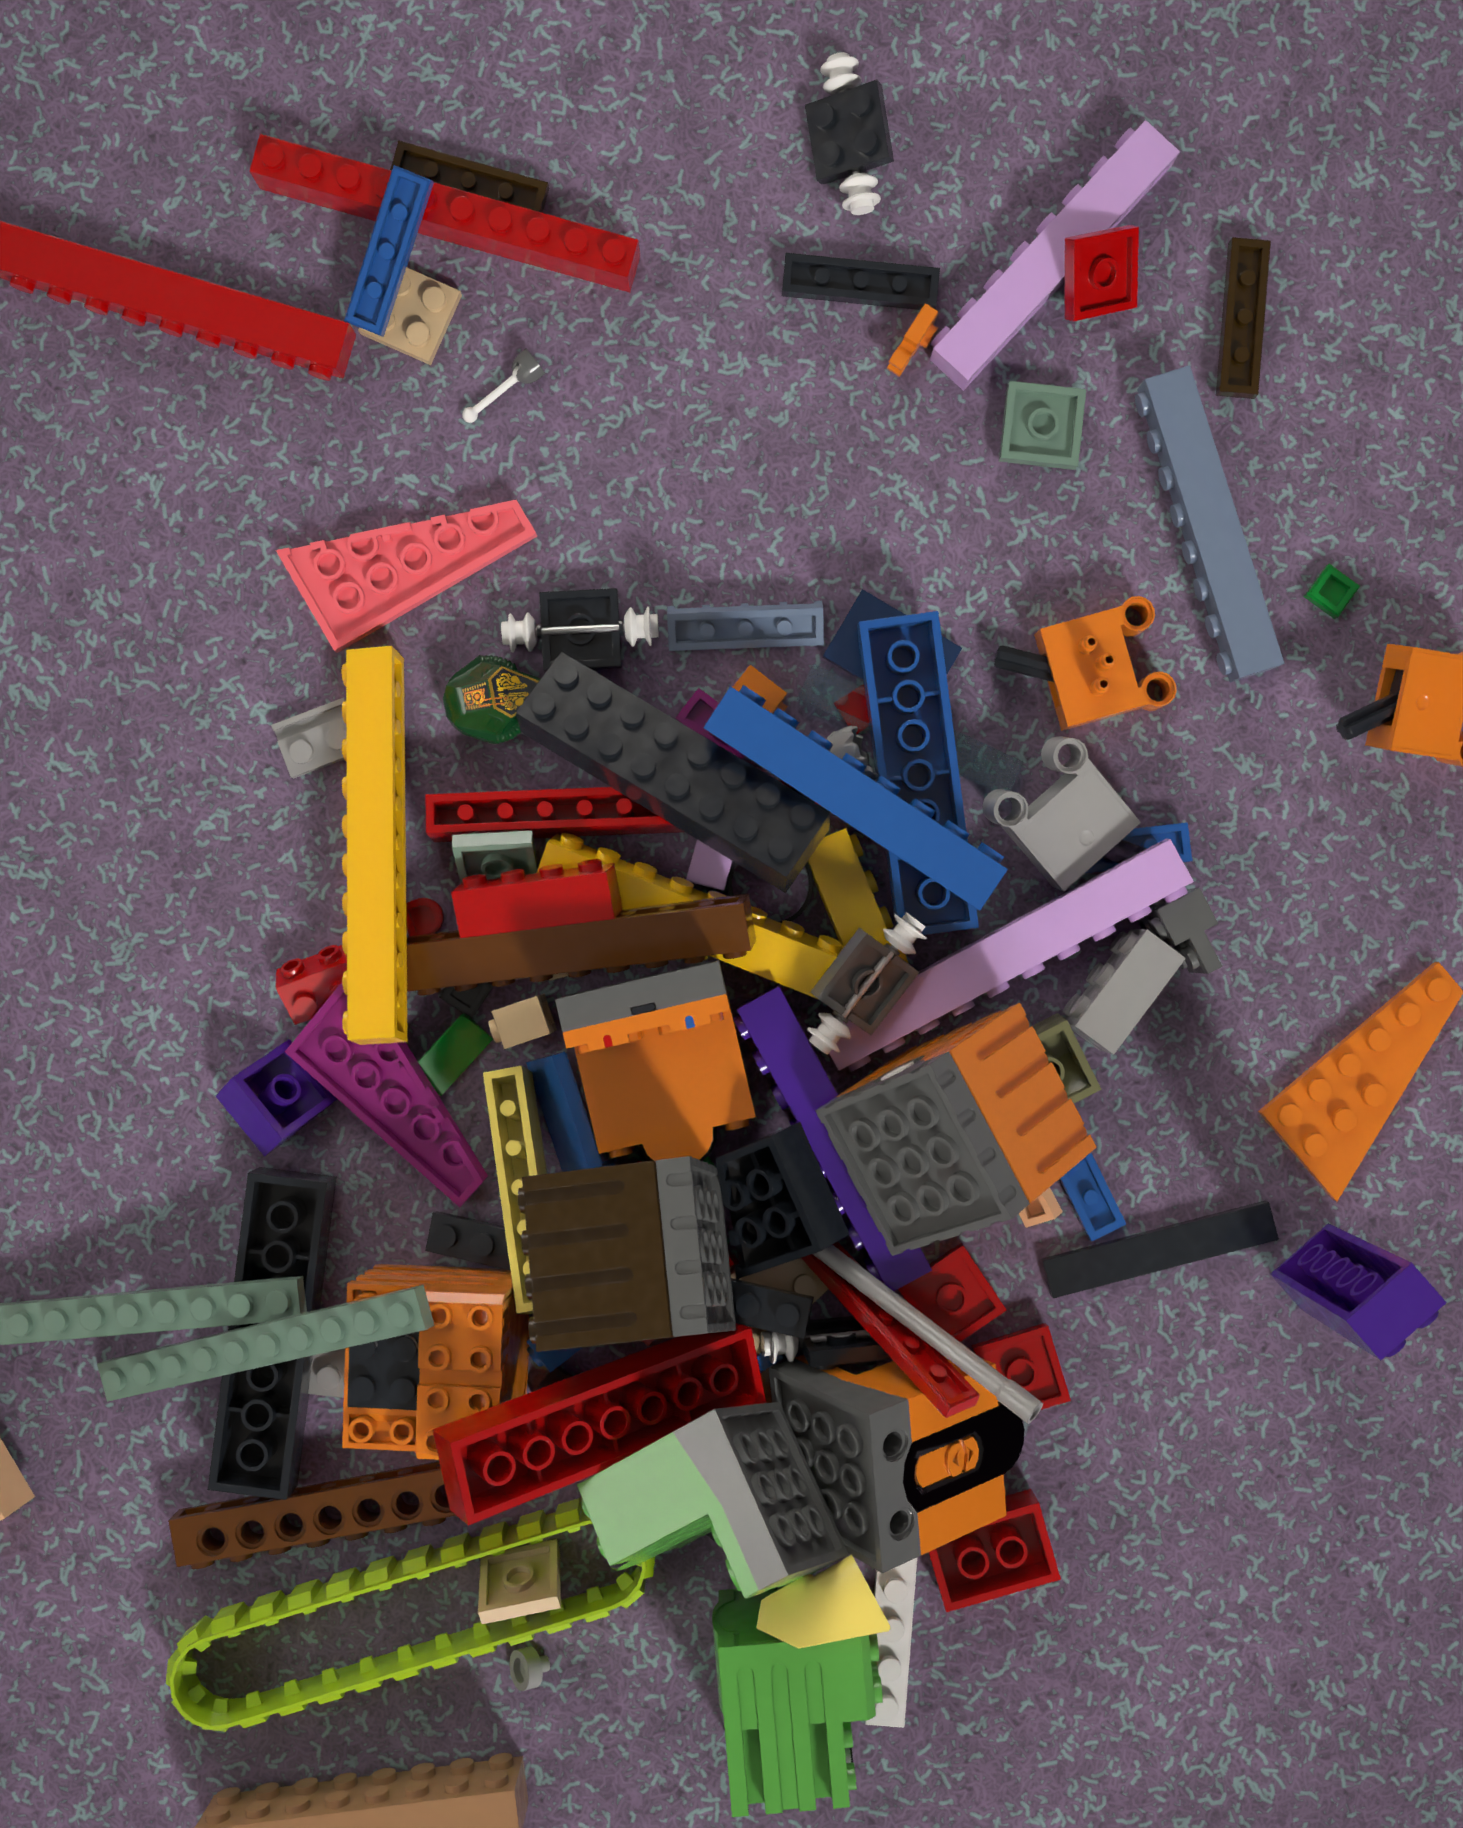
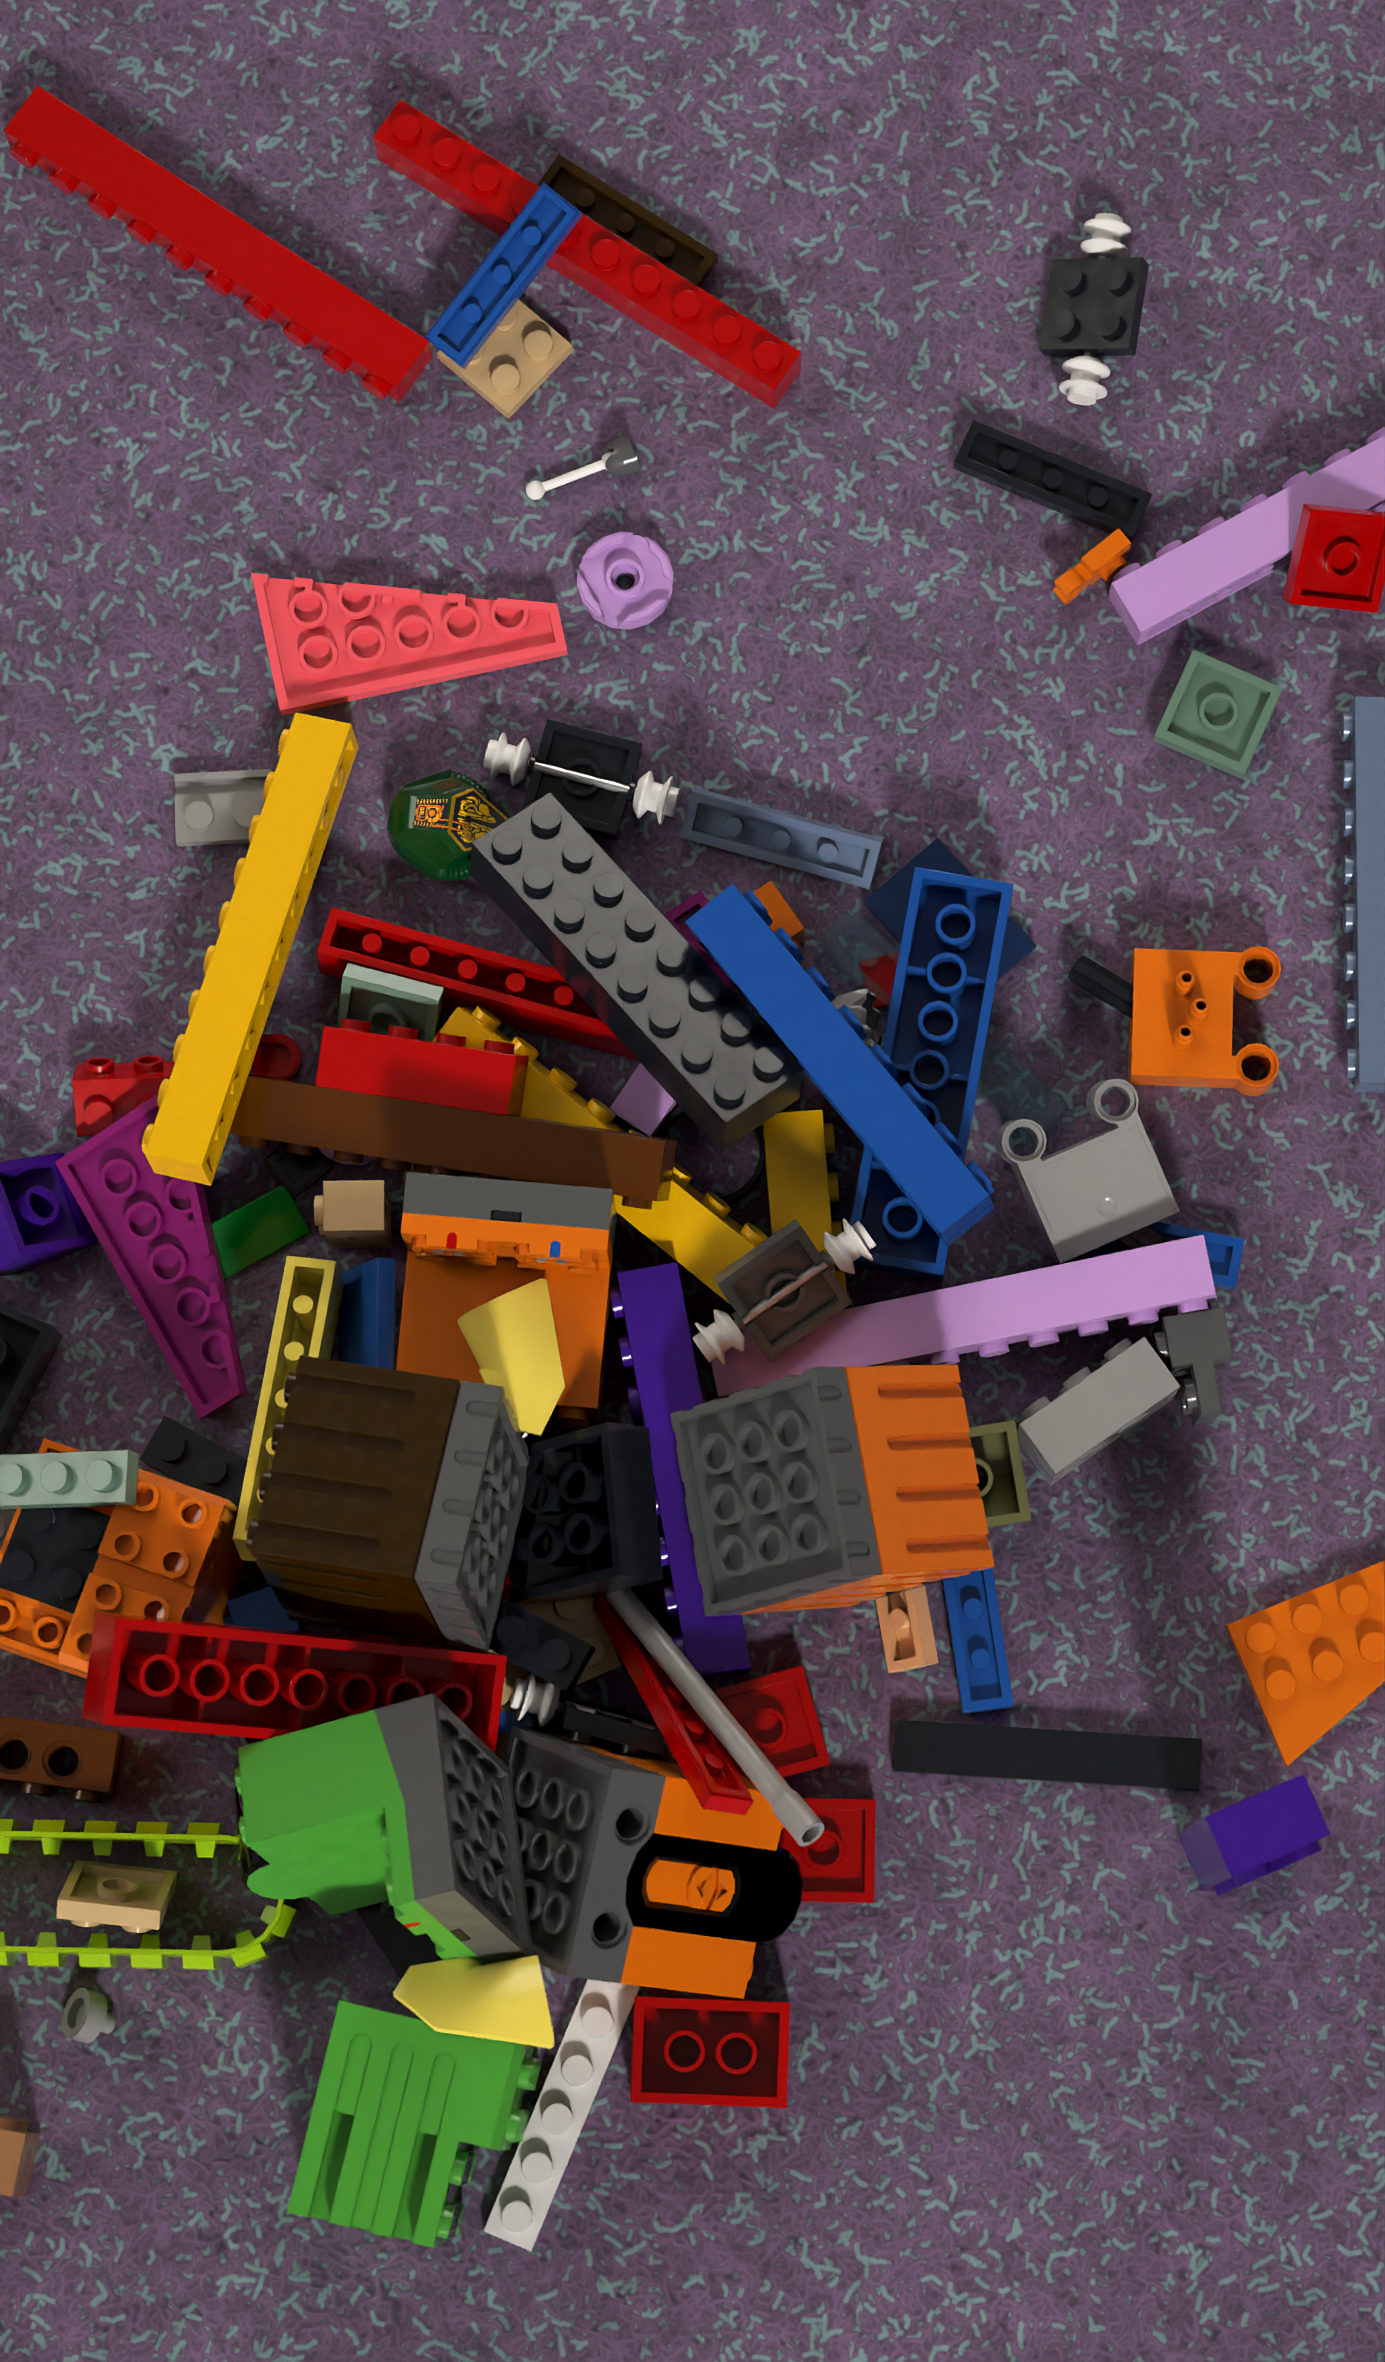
camera: 30 degrees right, 10 degrees down
none -> light yellow panel [457,1278,565,1436]
none -> lavender plate [577,532,674,630]

